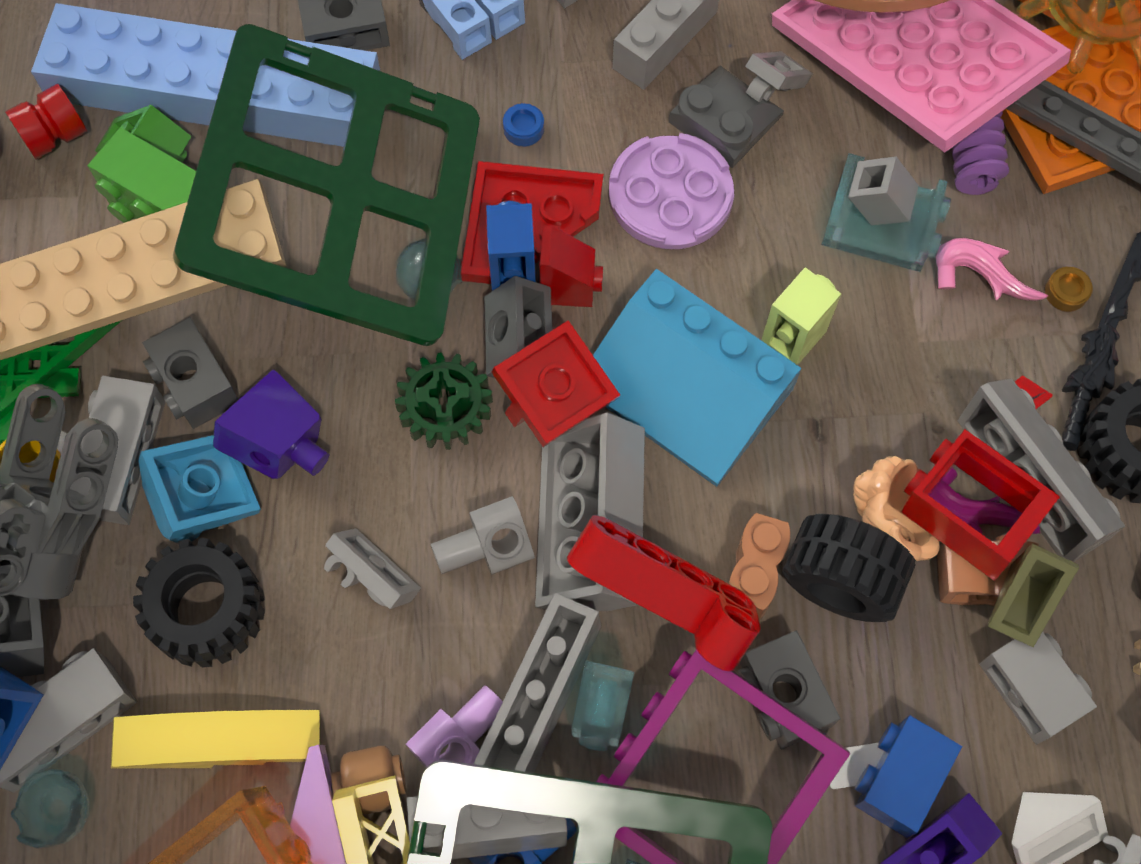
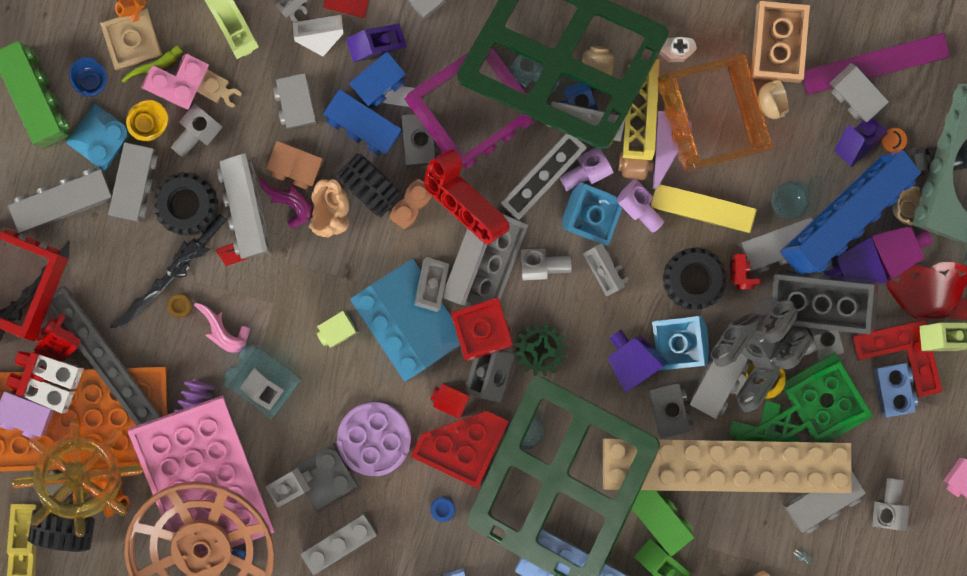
camera: 155 degrees left, 20 degrees up
blue brick [486,201,535,291] -> none
clear light blue slope [571,660,634,751] -> none
red window [901,429,1060,581] -> none
olive slope [988,544,1079,647] -> none
none -> blue brick [323,89,403,156]
none -> light grey plate [414,257,449,312]
none -> dark azure slope [562,183,623,246]
none -> lavender piece [616,179,664,232]
none -> red bracket [730,254,761,290]

